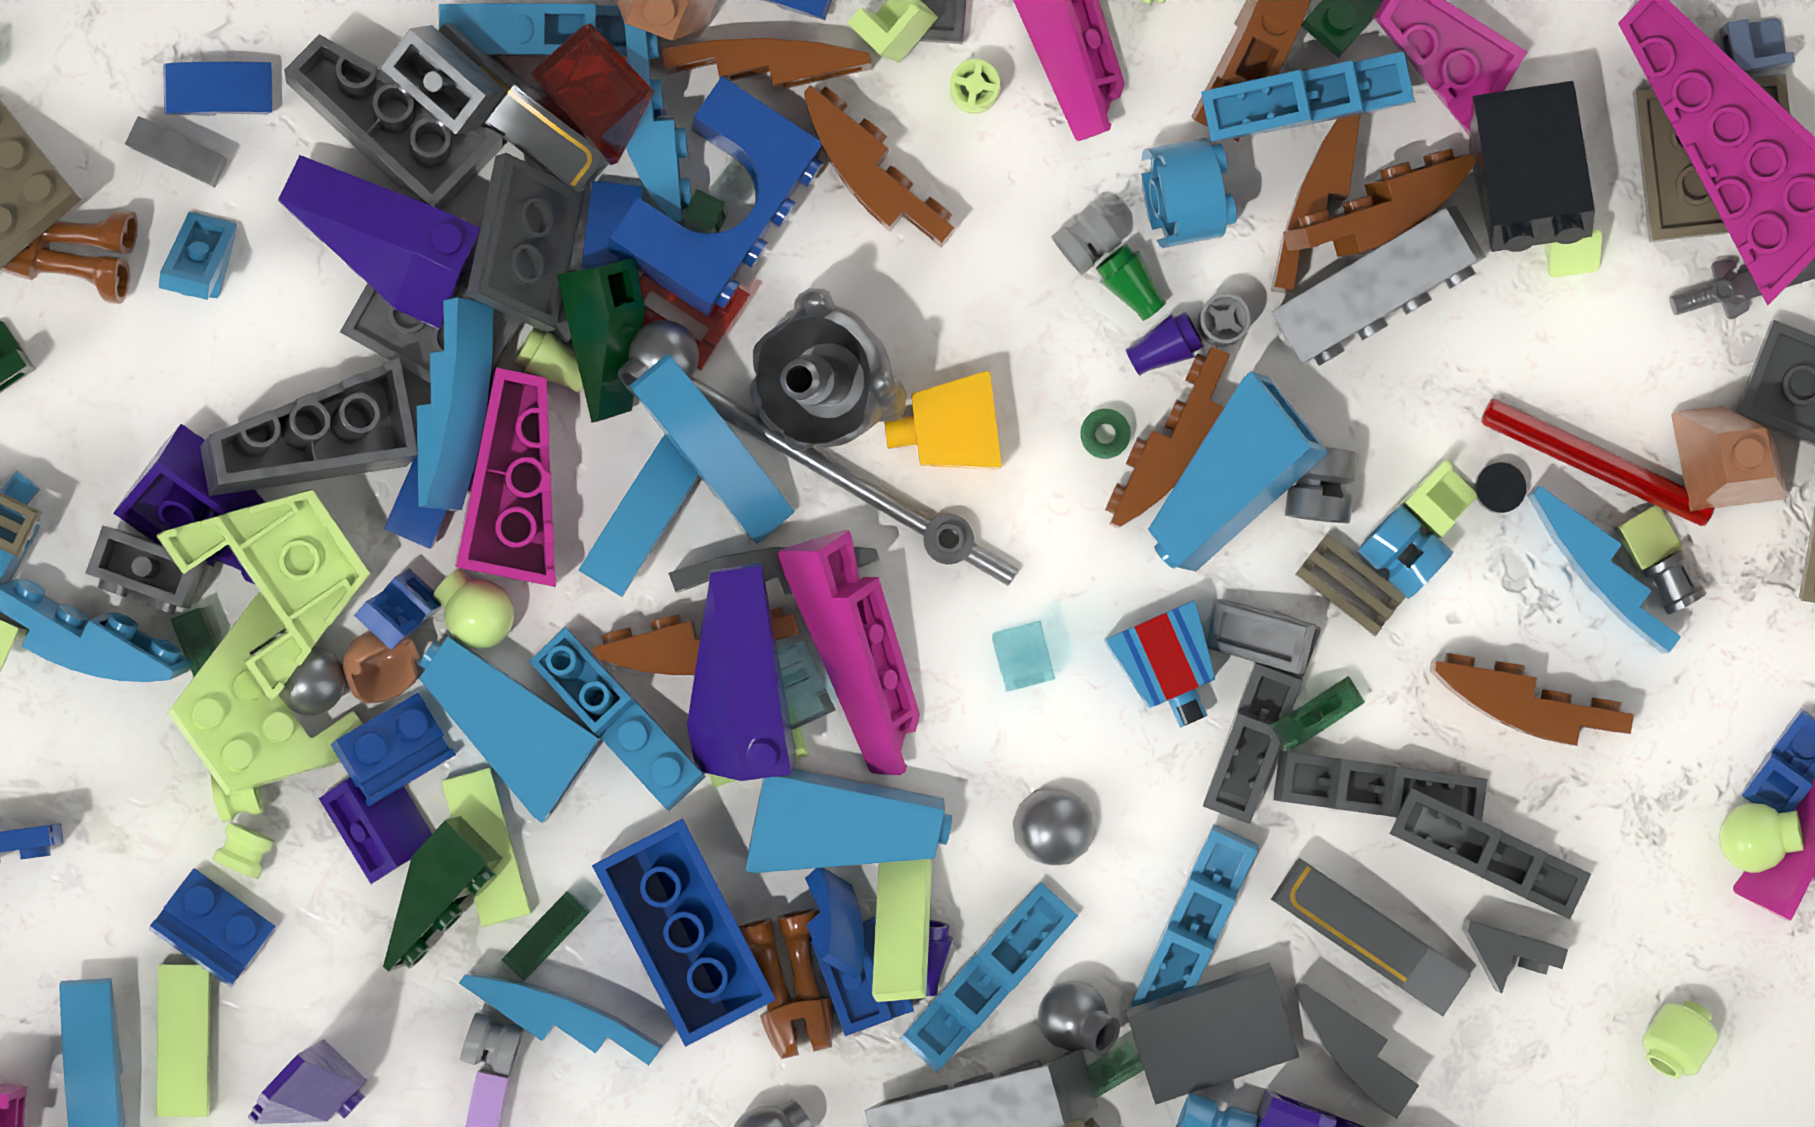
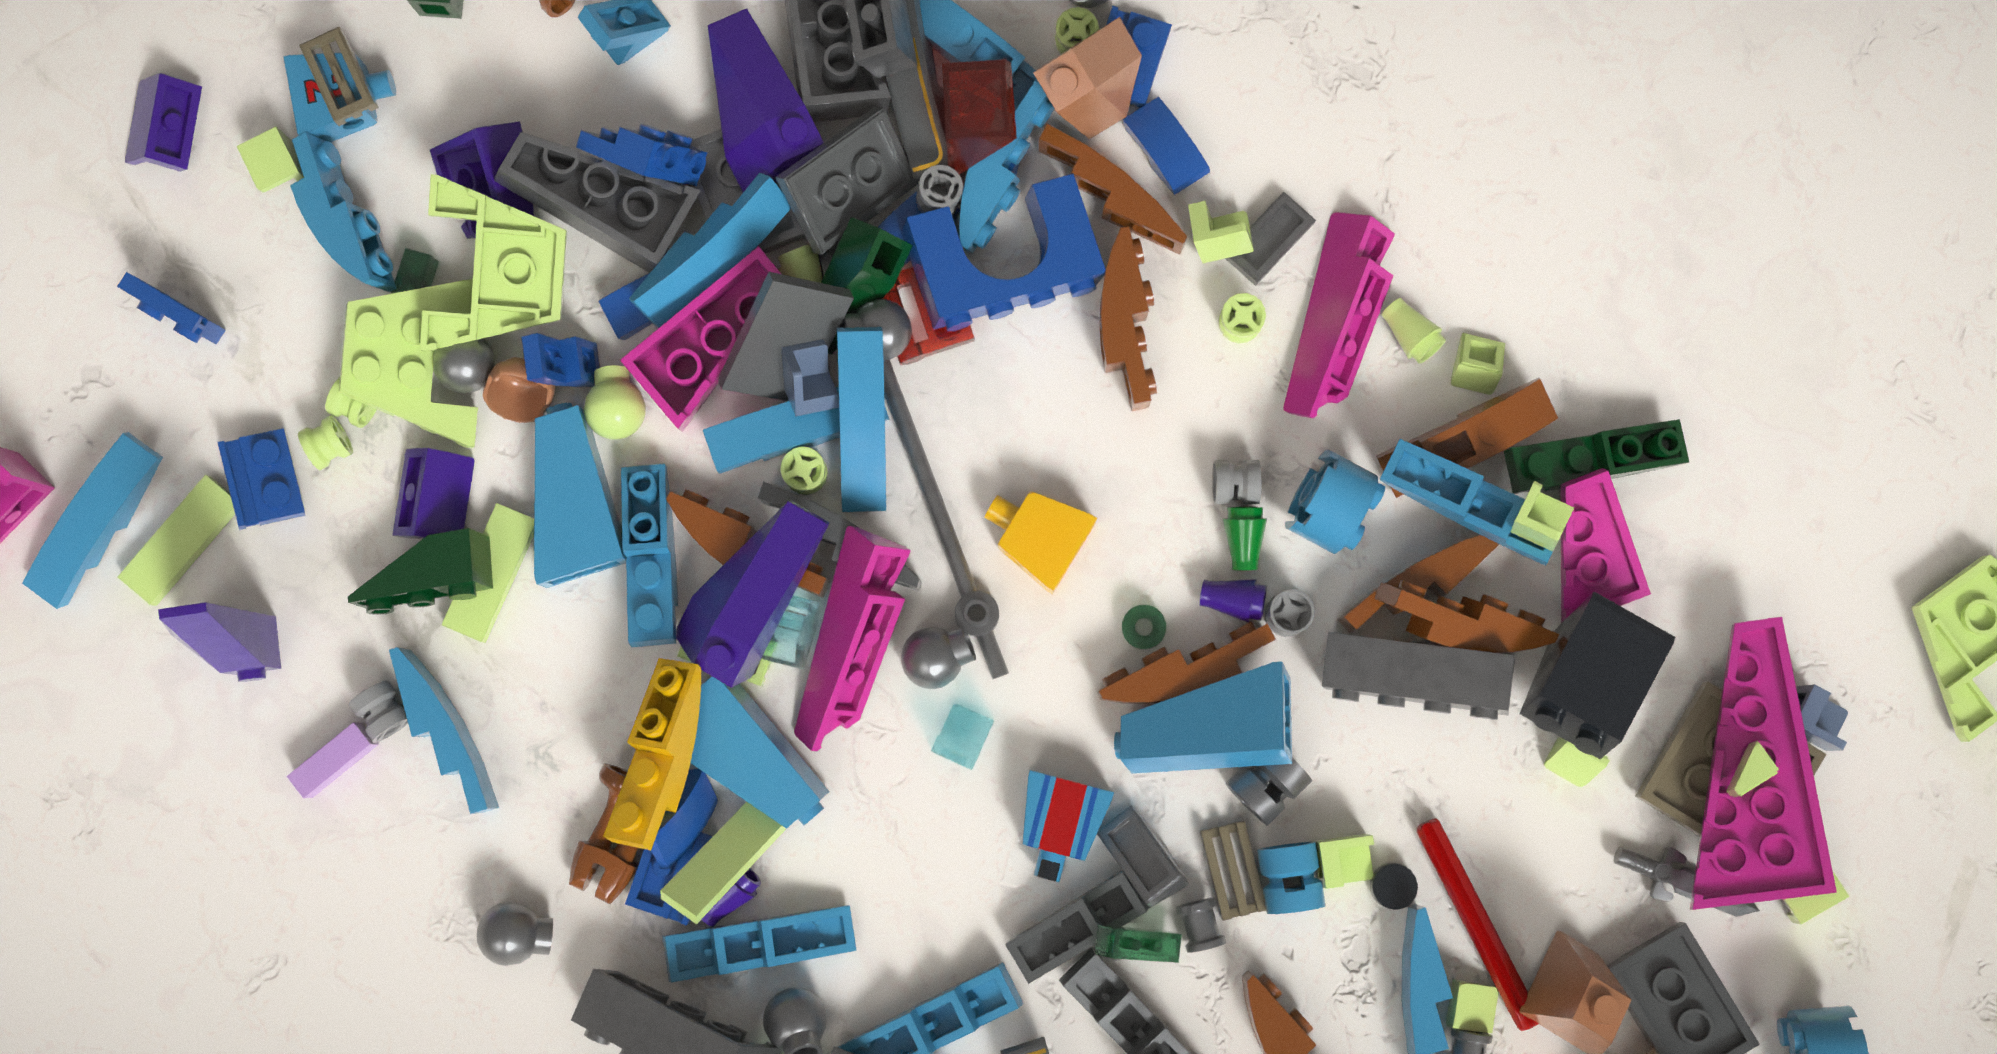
camera: 40 degrees right, 5 degrees down
flat silver brick [85,525,207,614] -> none
blue plate [330,693,456,807] -> none
clear green piece [501,890,592,981] -> none
blue slope [592,818,776,1047] -> none
clear green piece [683,189,729,234] -> none
flat silver piece [750,288,907,452] -> none
flat silver hair [1012,789,1095,865] -> none
none -> blue plate [576,124,707,186]
none -> yellow slope [603,658,701,850]
none -> dark grey tile [718,272,854,401]
none -> yellowish green wheel [780,447,828,495]
none -> sand blue panel [782,340,839,416]
none -> flat silver piece [901,627,976,689]
none -> light grey wheel [916,165,963,215]
none -> flat silver bush [1175,898,1226,953]
none -> yellowish green panel [1511,481,1574,551]
none -> yellowish green slope [1726,741,1779,797]

